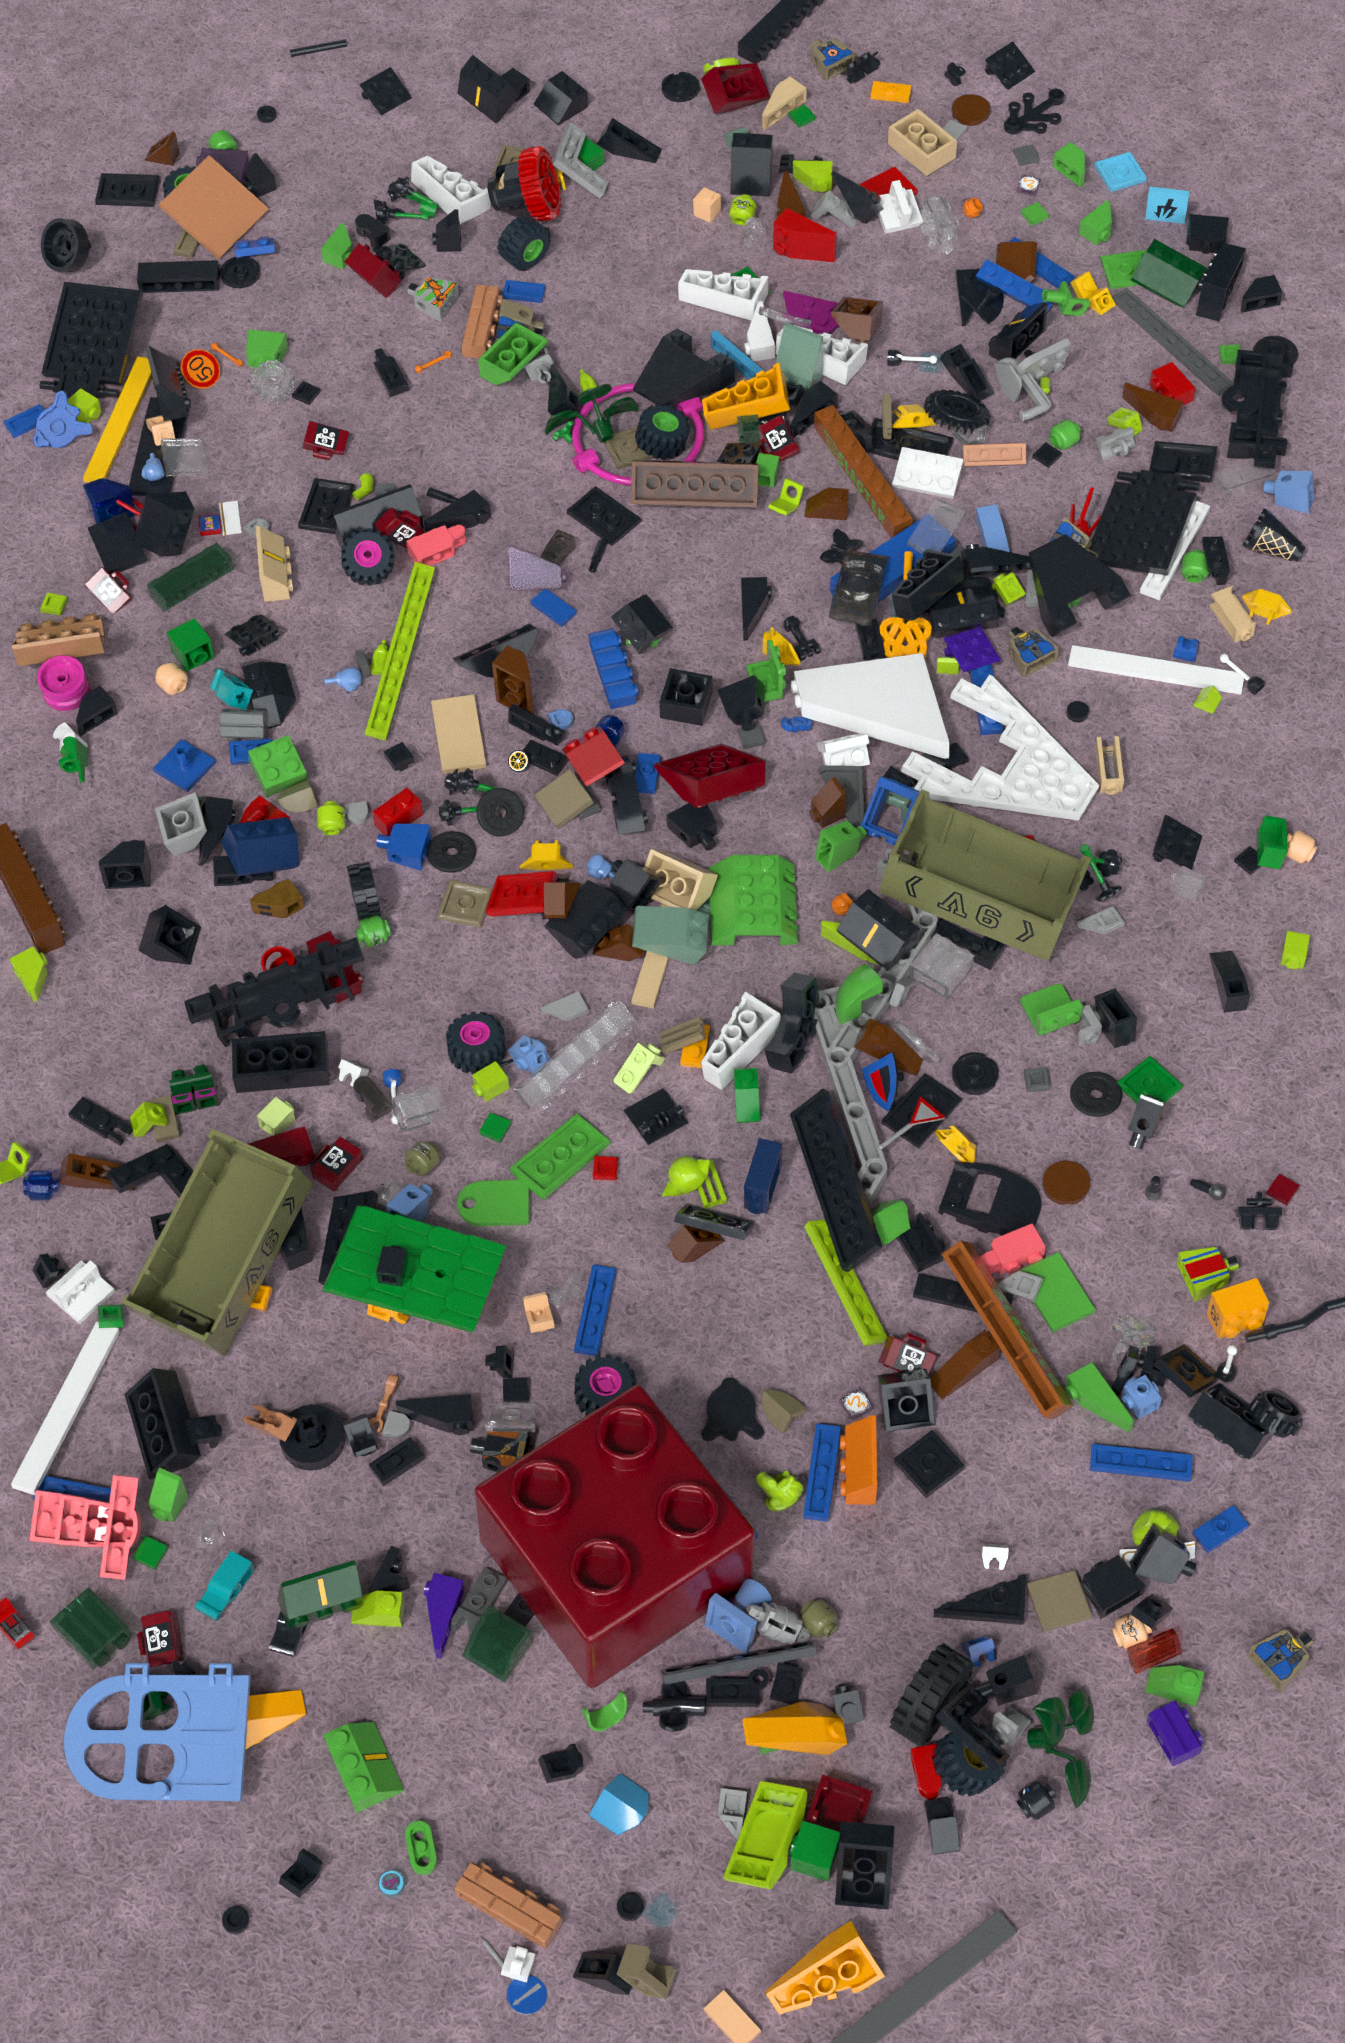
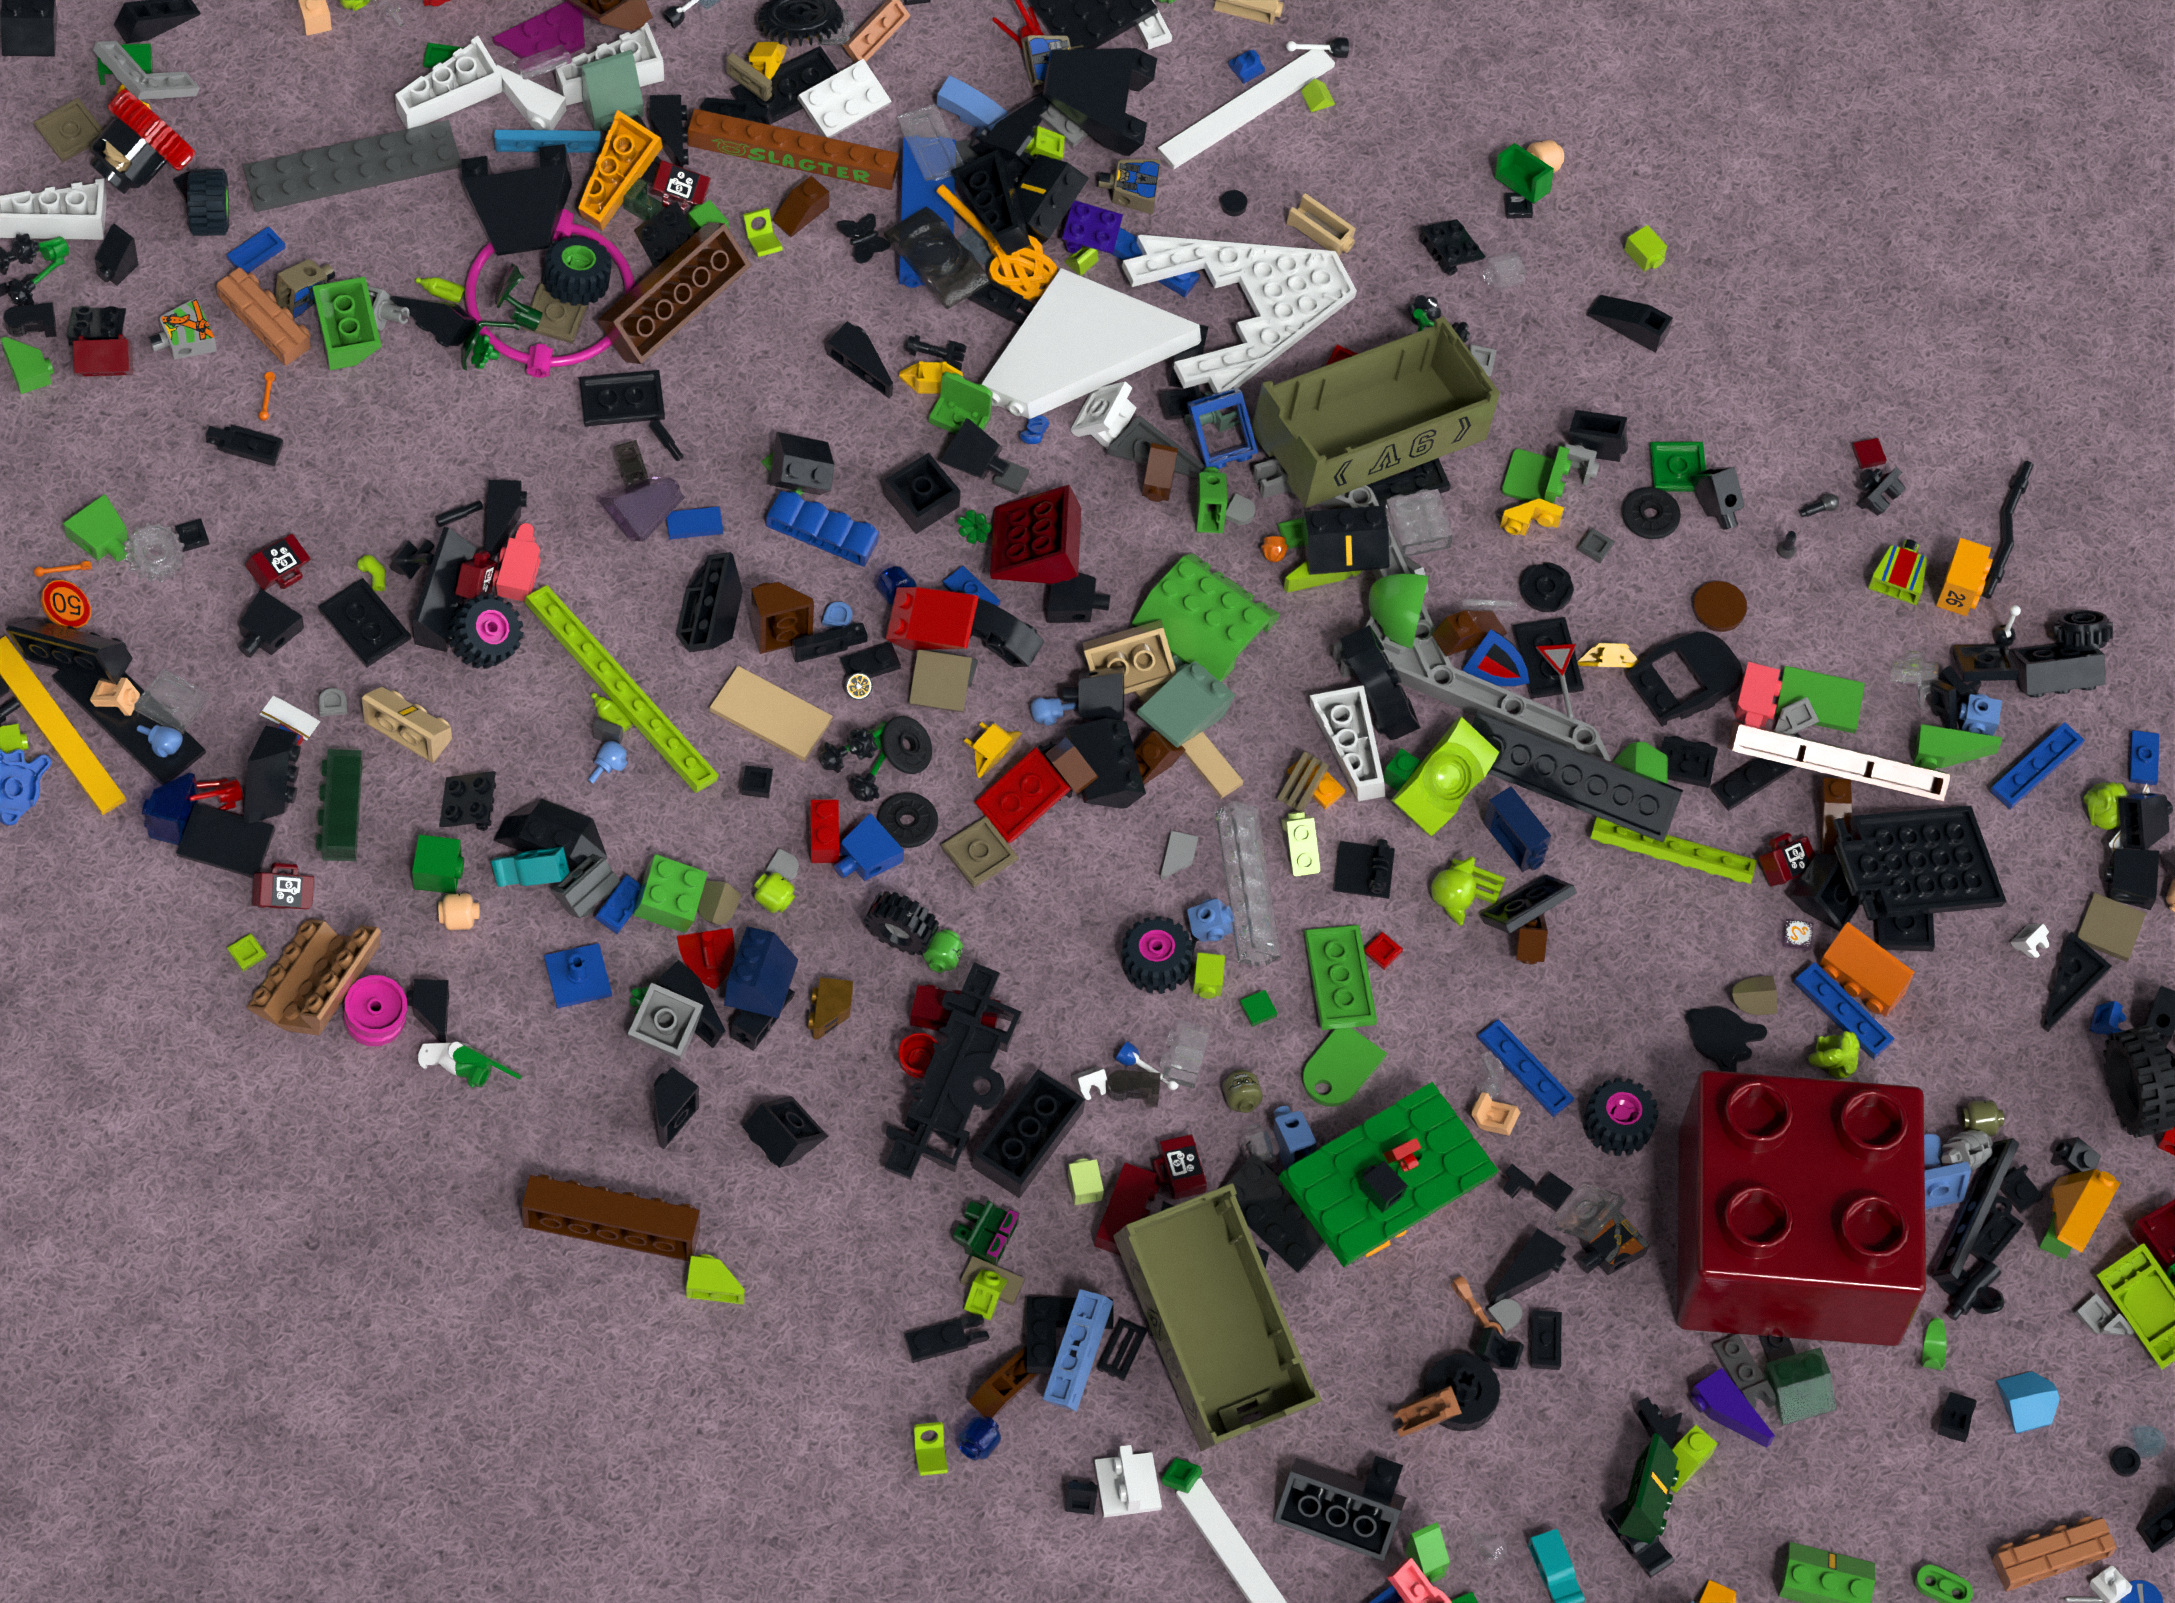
camera: 60 degrees left, 5 degrees up
none -> black torso [238,589,304,658]
none -> dark grey plate [243,120,461,213]
none -> green plant [957,510,992,544]
none -> medium blue piece [1043,1289,1113,1412]
none -> light grey tile [1225,494,1256,525]
none -> red tile [1383,1138,1421,1172]
none -> lime slope [1391,716,1499,836]
none -> yellow slope [1500,498,1564,536]
none -> black plate [1833,806,2007,921]

